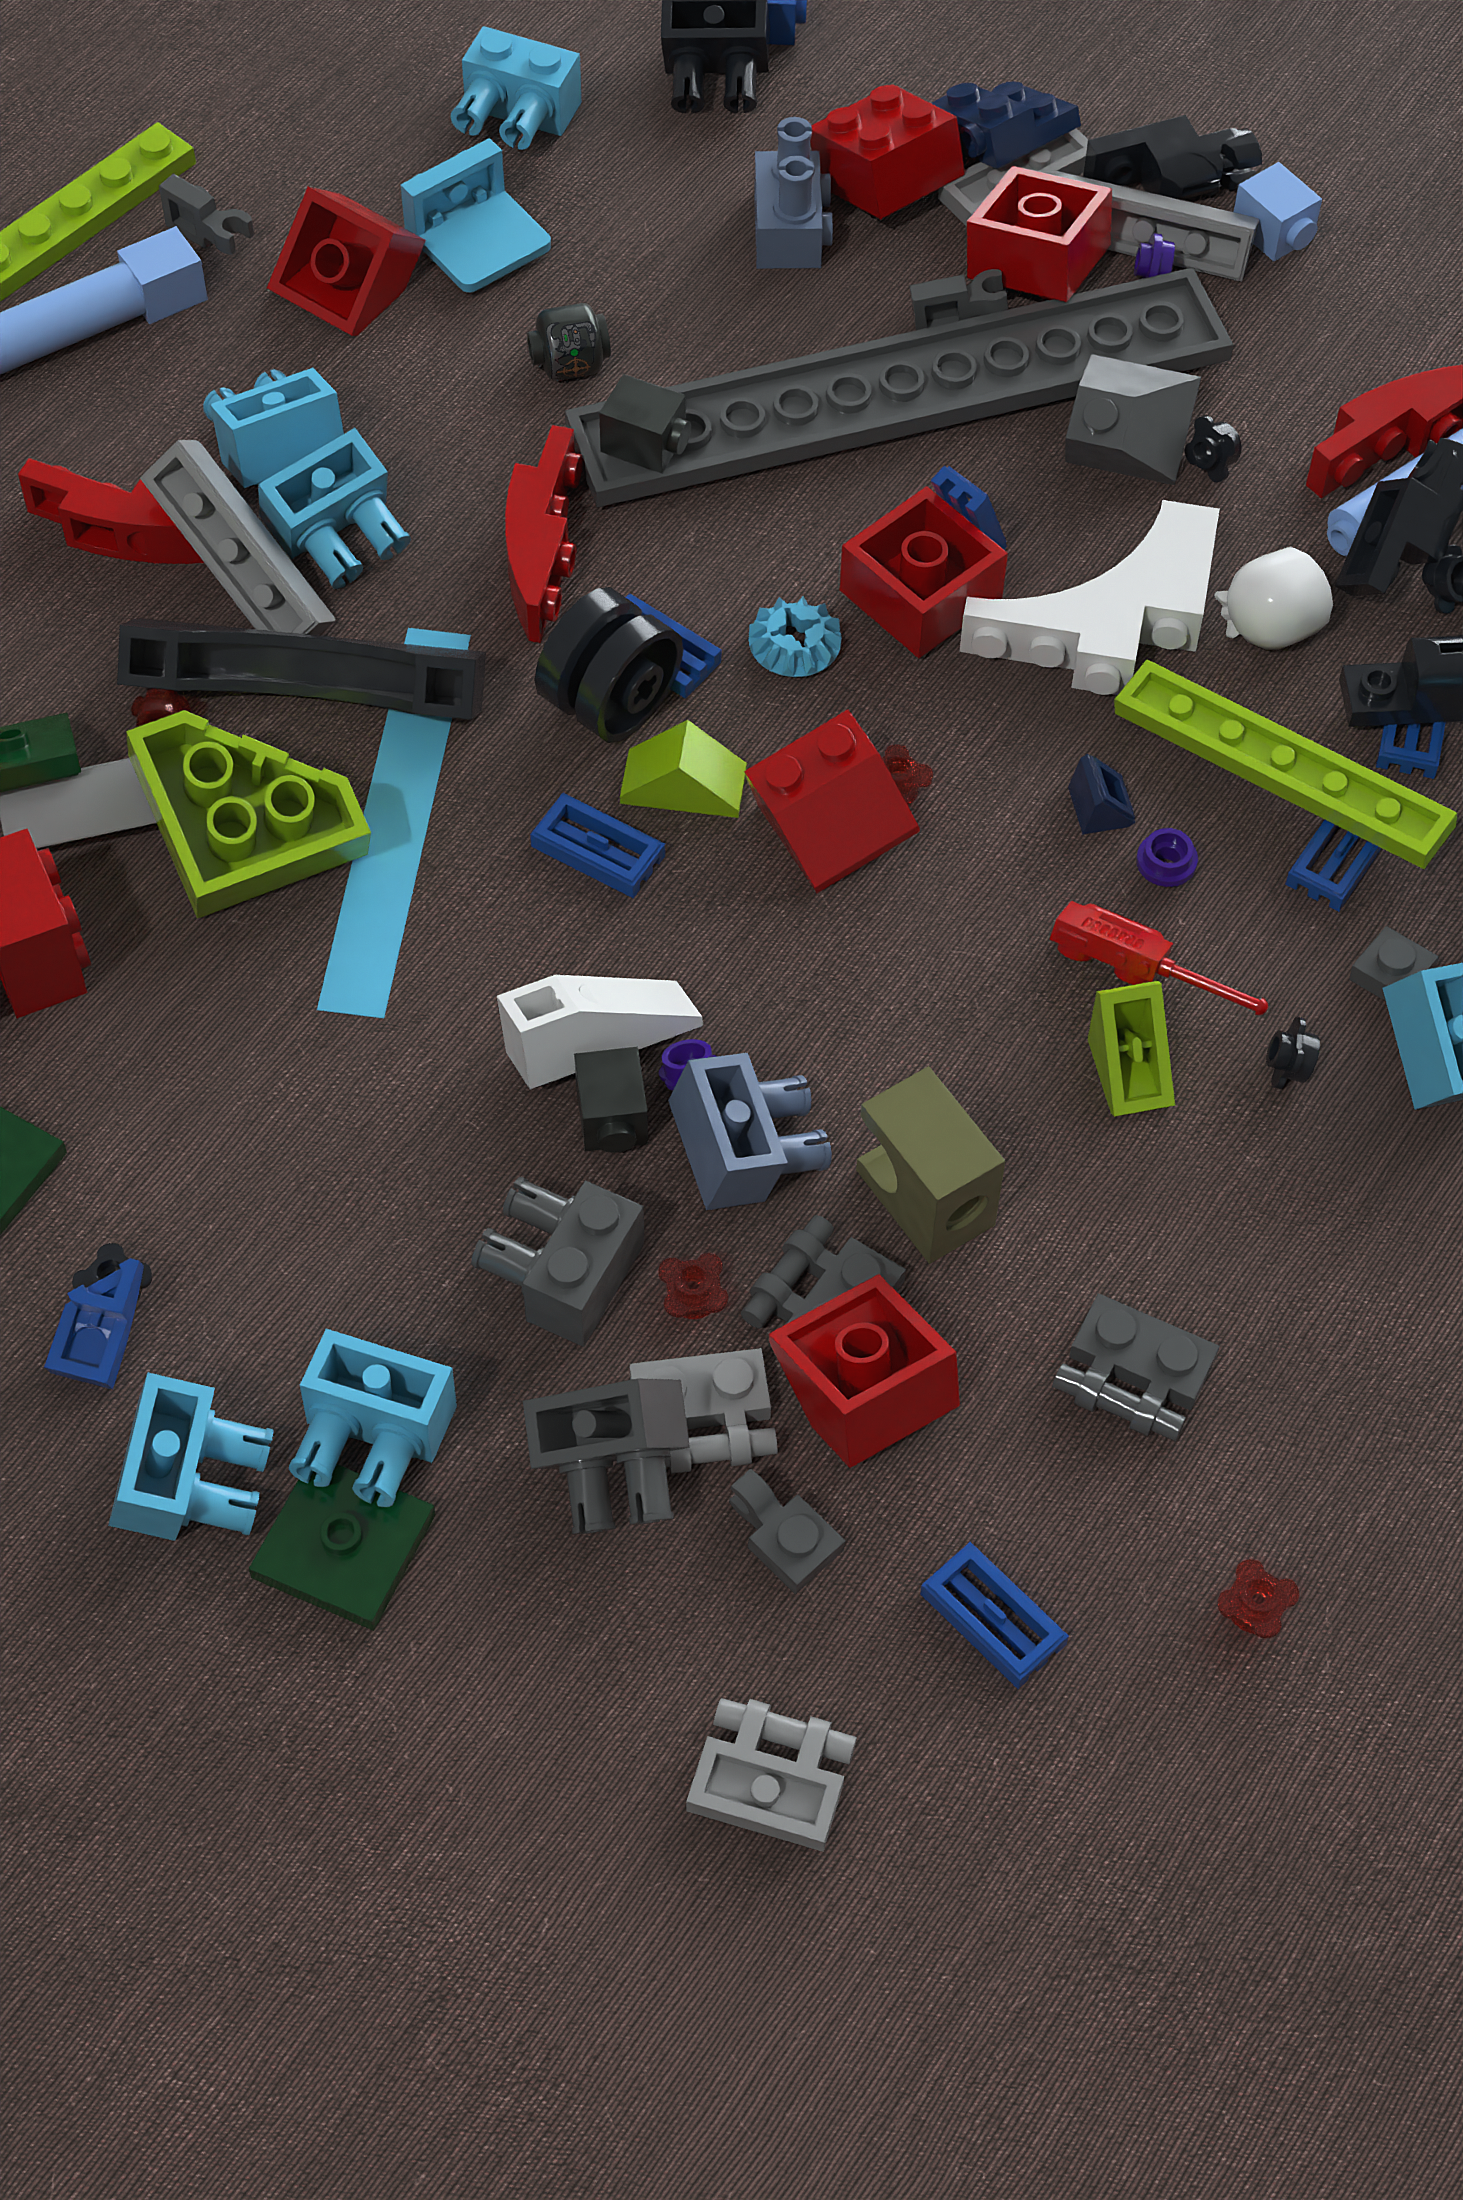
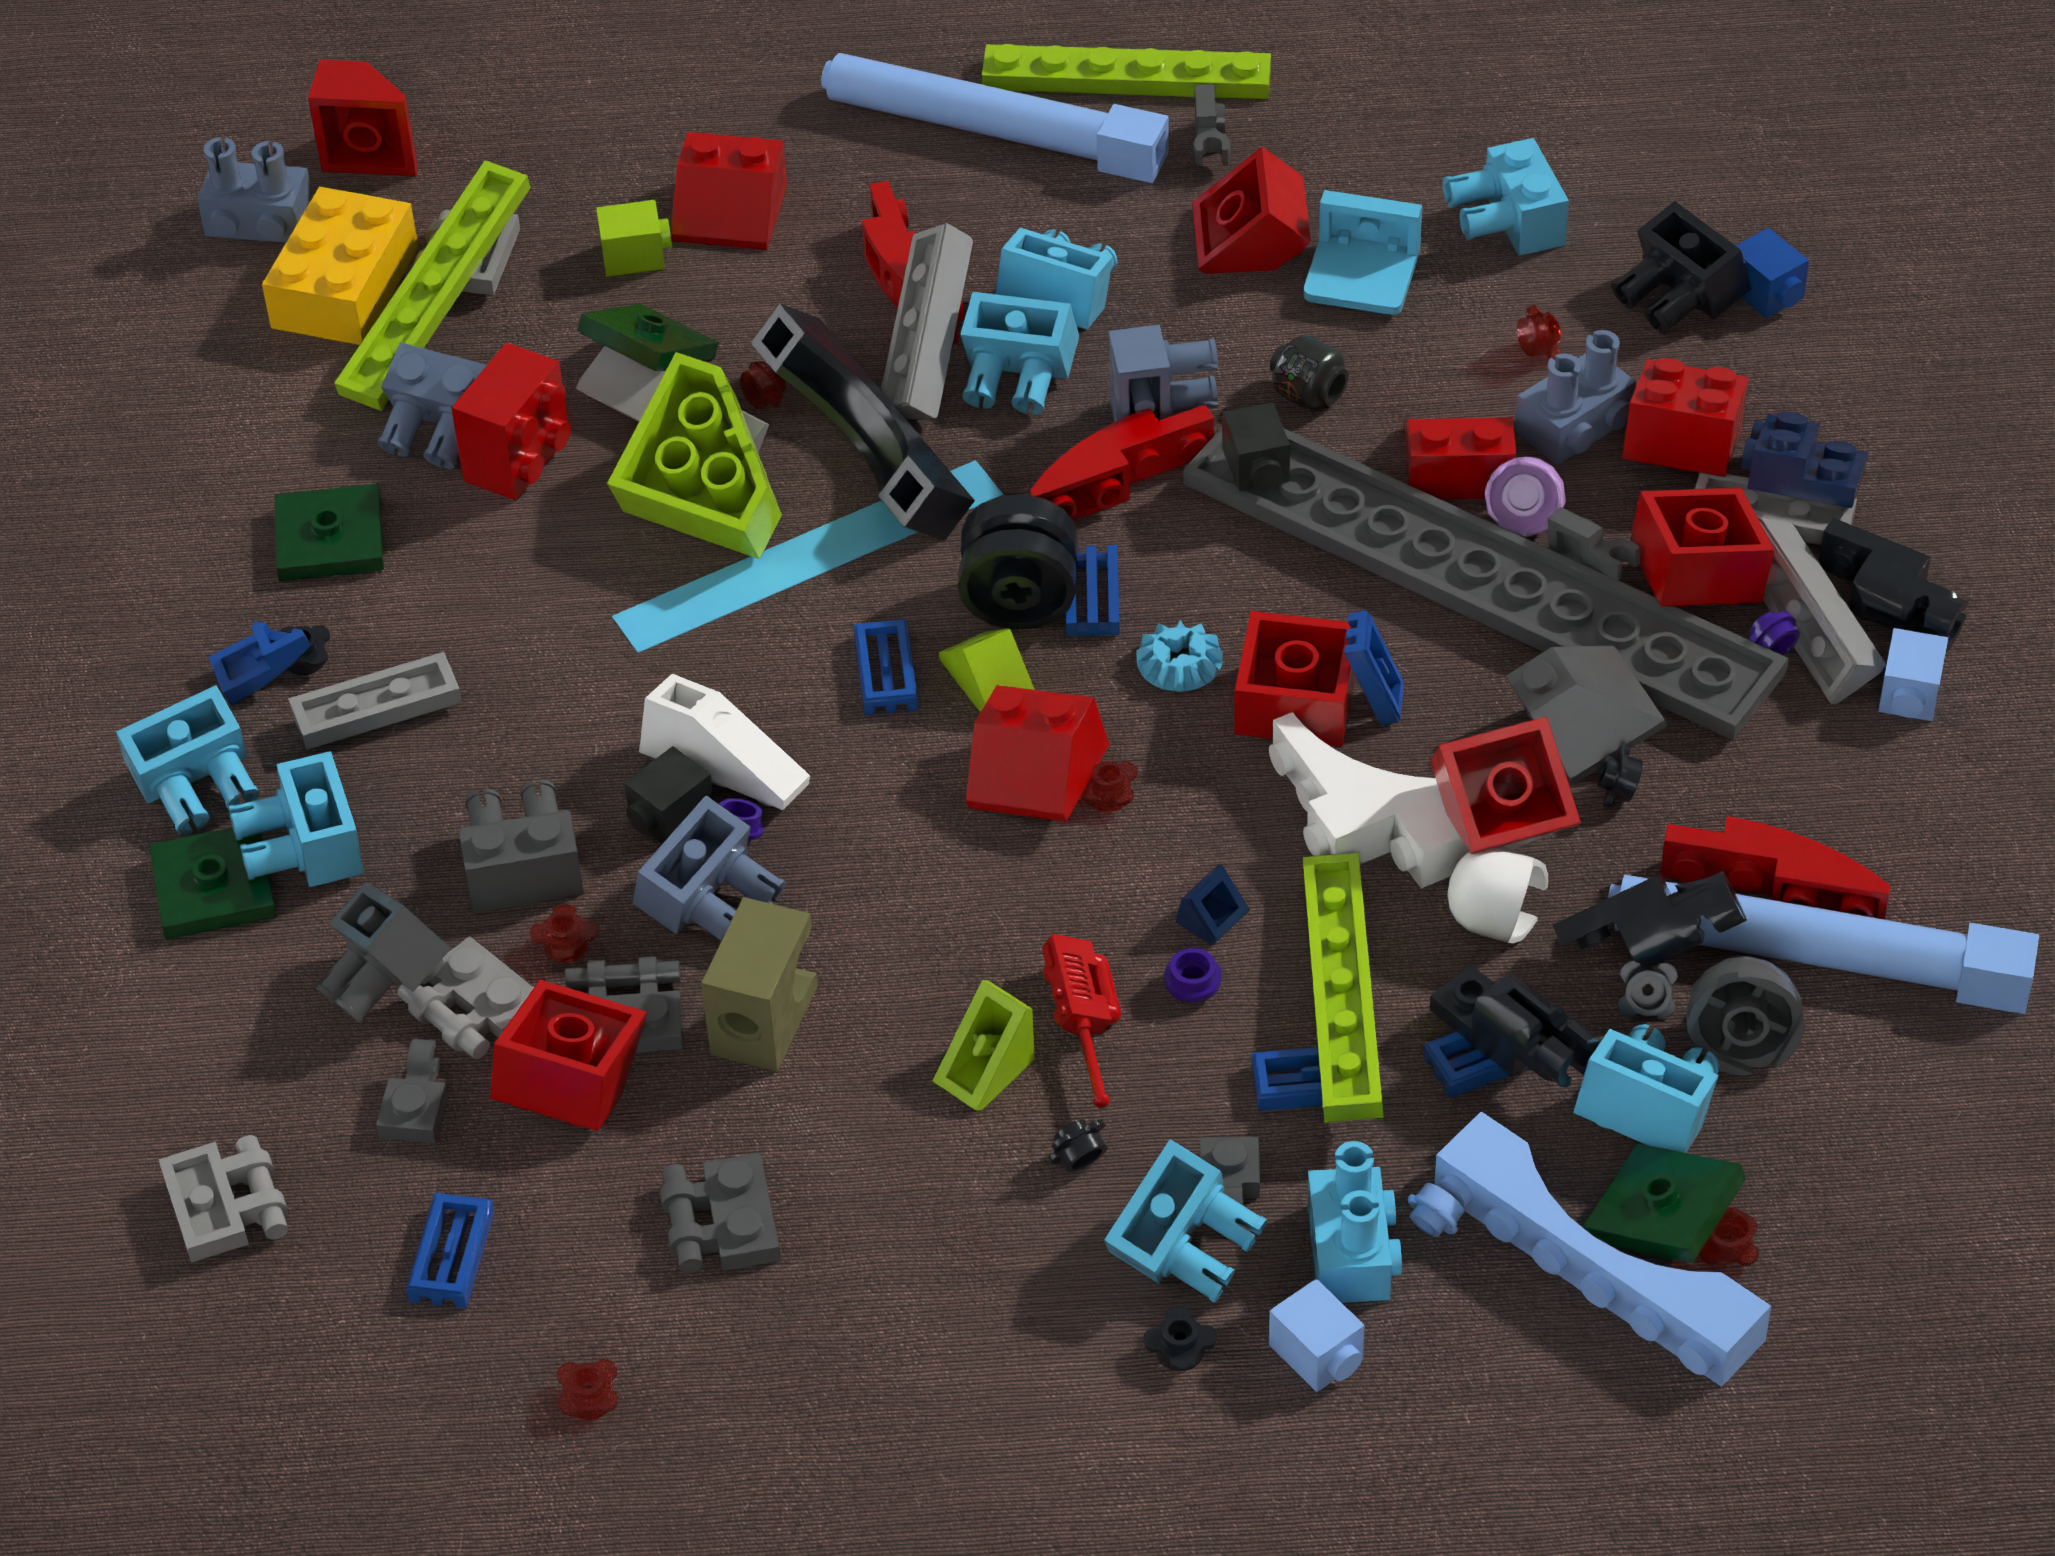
camera: 55 degrees right, 10 degrees down
none -> light grey plate [288,652,462,750]
none -> sand blue brick [1109,324,1218,422]
none -> red slope [1403,417,1516,500]
none -> red slope [1430,716,1581,854]
none -> lavender hair [1484,456,1566,537]
none -> clear red plate [1516,305,1561,360]

